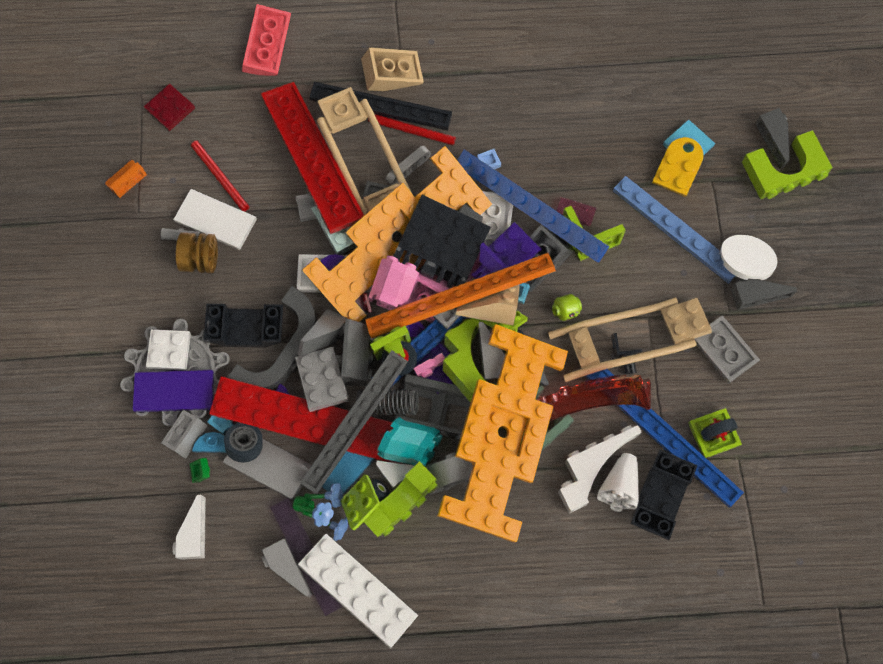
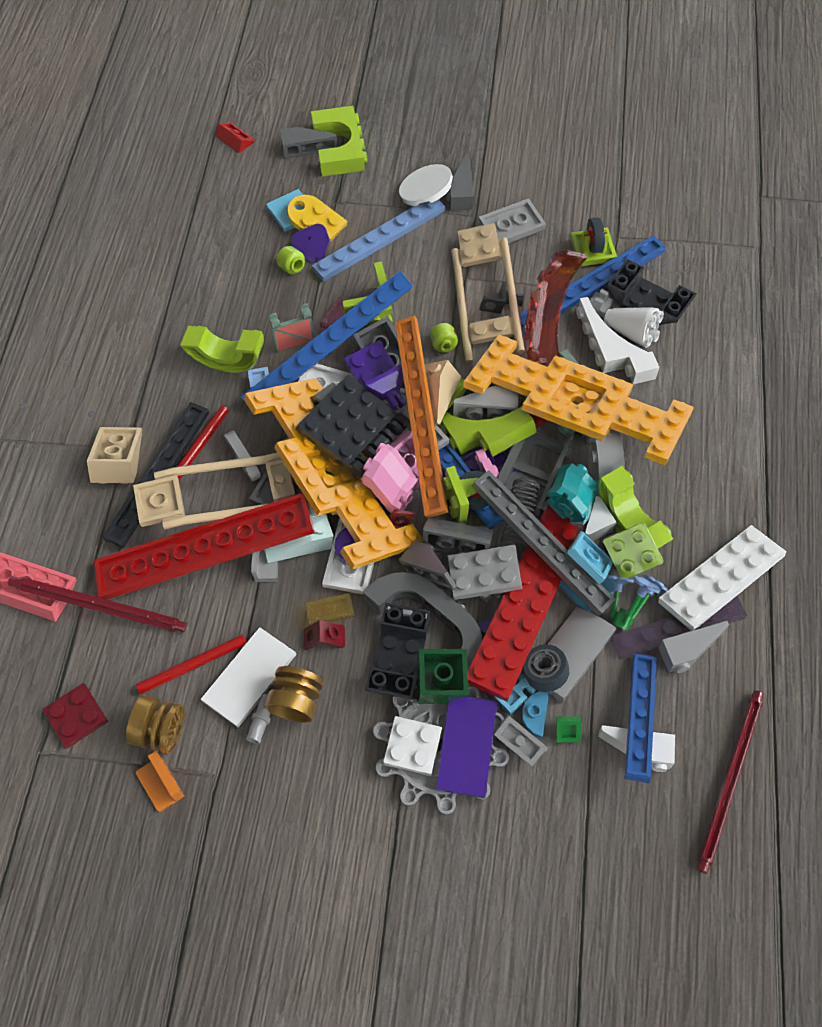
camera: 80 degrees left, 10 degrees down
none -> dark red piece [8,576,187,632]
none -> pearl gold wheel [126,695,185,754]
none -> lime brick [180,326,264,373]
none -> red slope [215,122,255,153]
none -> flag [268,303,314,353]
none -> lime head [276,246,305,274]
none -> dark purple piece [292,223,330,263]
none -> dark red bracket [304,620,345,650]
none -> clear yellow plate [305,593,355,625]
none -> dark green slope [417,649,469,704]
none -> medium azure plate [567,531,613,584]
none -> light grey tile [590,289,613,318]
none -> blue tile [624,653,657,783]
none -> dark red piece [696,690,764,874]

